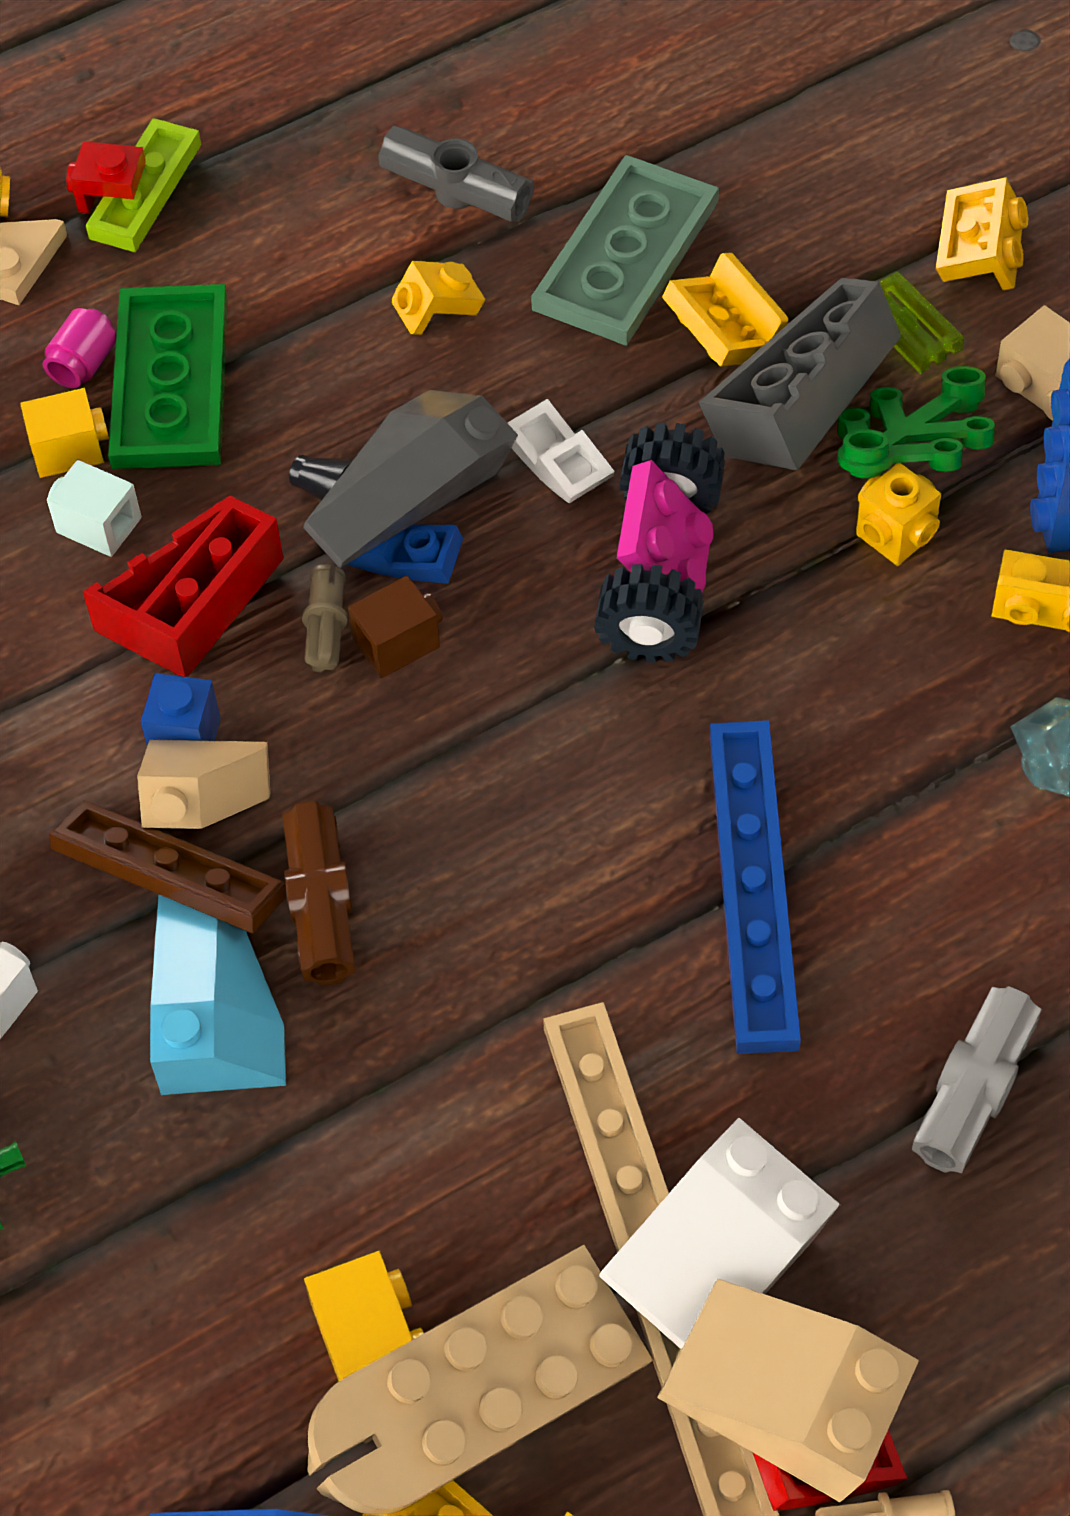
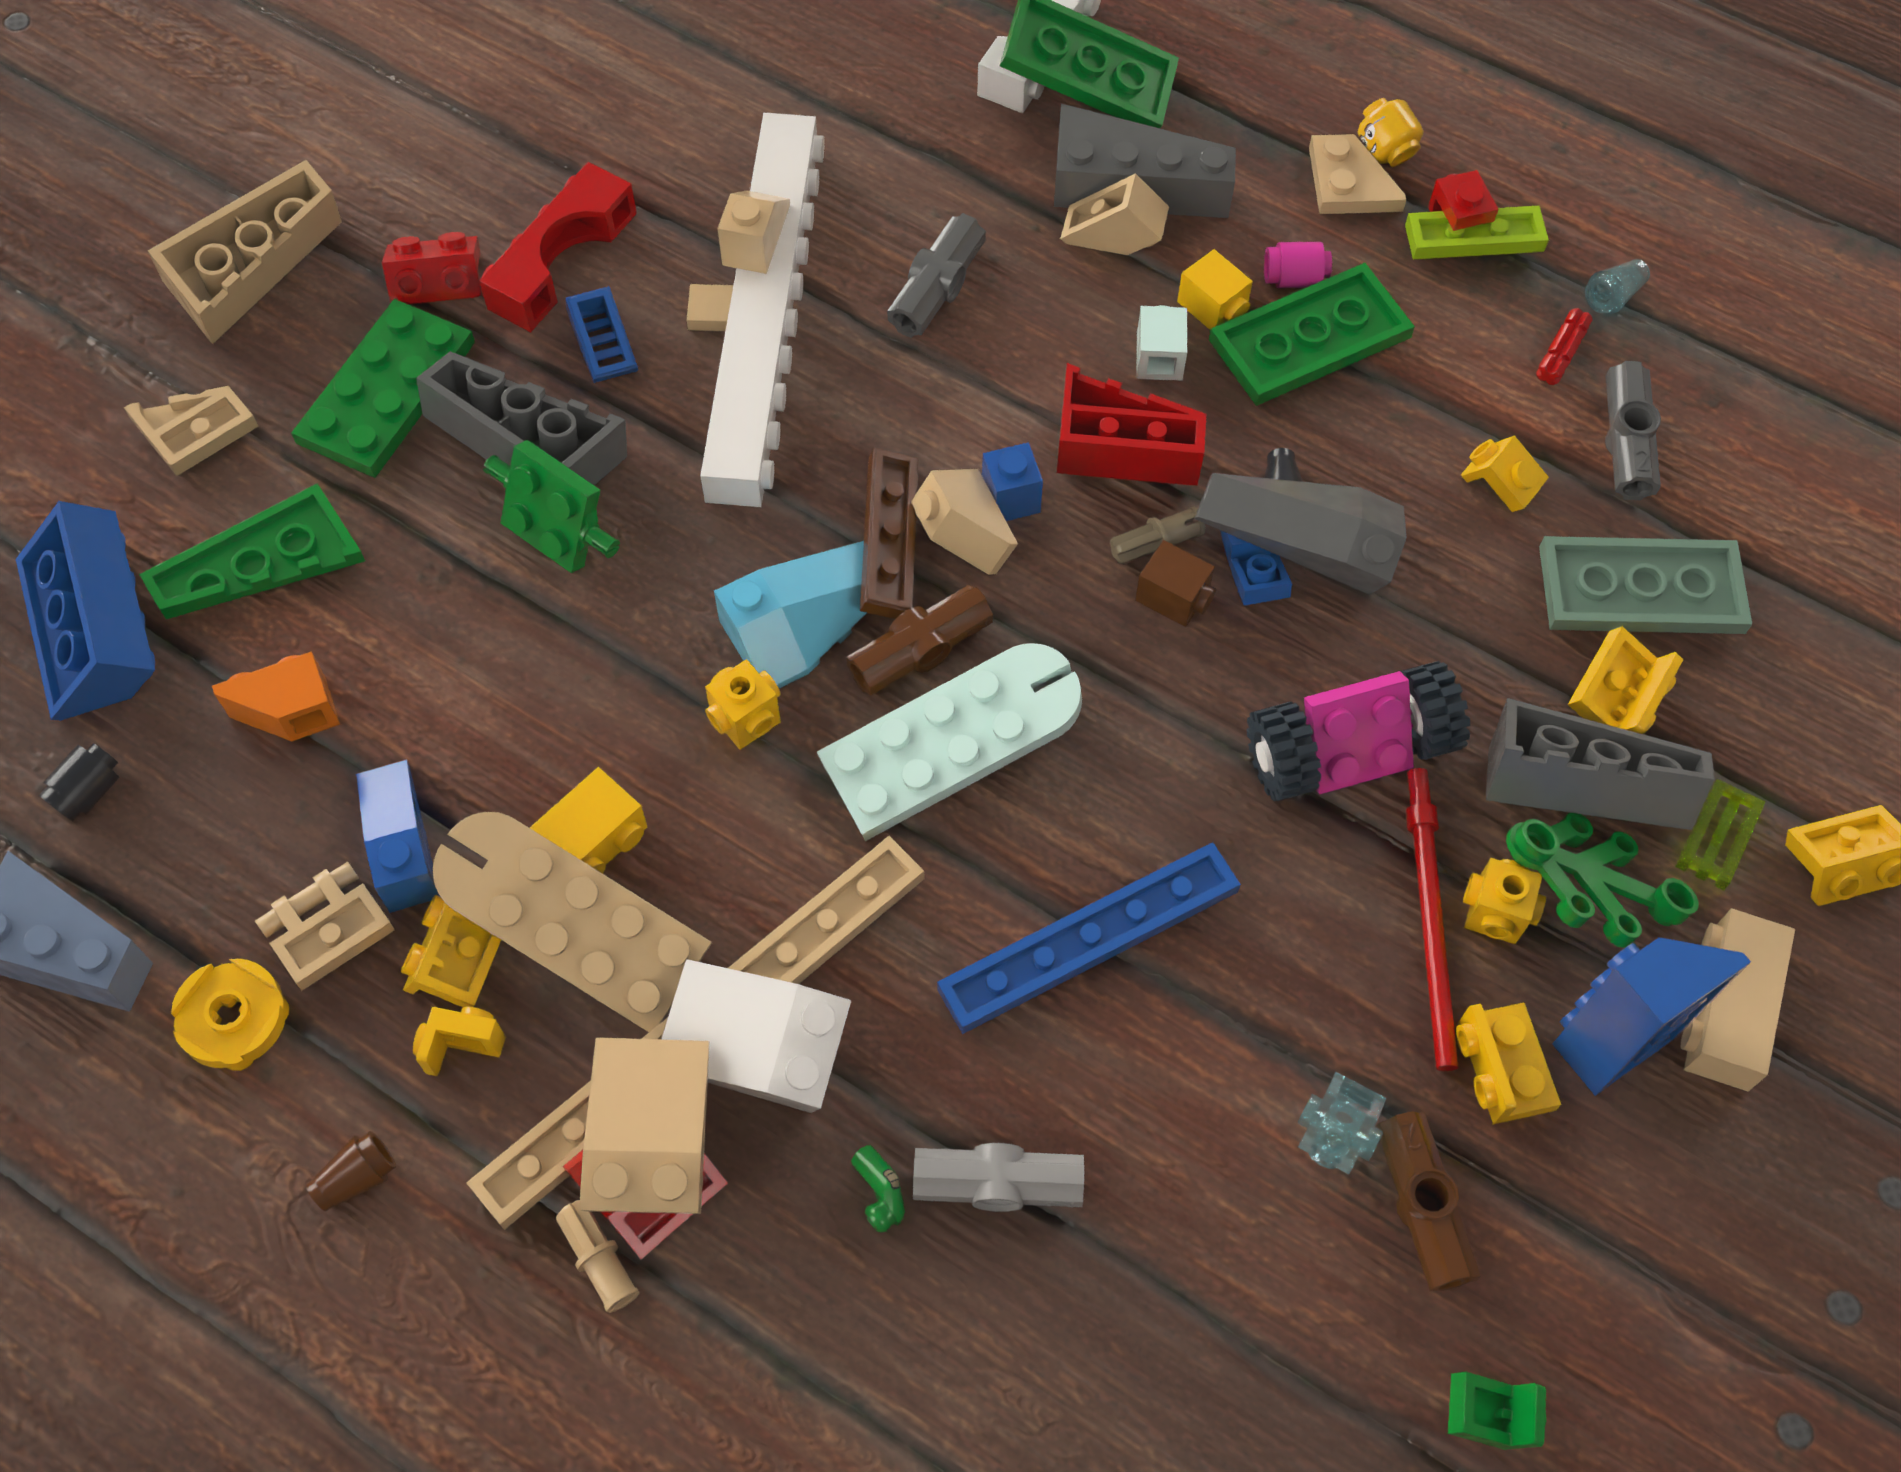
camera: 60 degrees right, 5 degrees up
white slope [508,399,615,503] -> none
none -> yellow brick [705,659,781,750]
none -> light aqua plate [817,643,1082,841]
none -> green arm [851,1145,905,1233]
none -> red bar [1406,768,1458,1071]
none -> red axle [1536,308,1593,385]
none -> clear light blue cone [1585,259,1650,313]

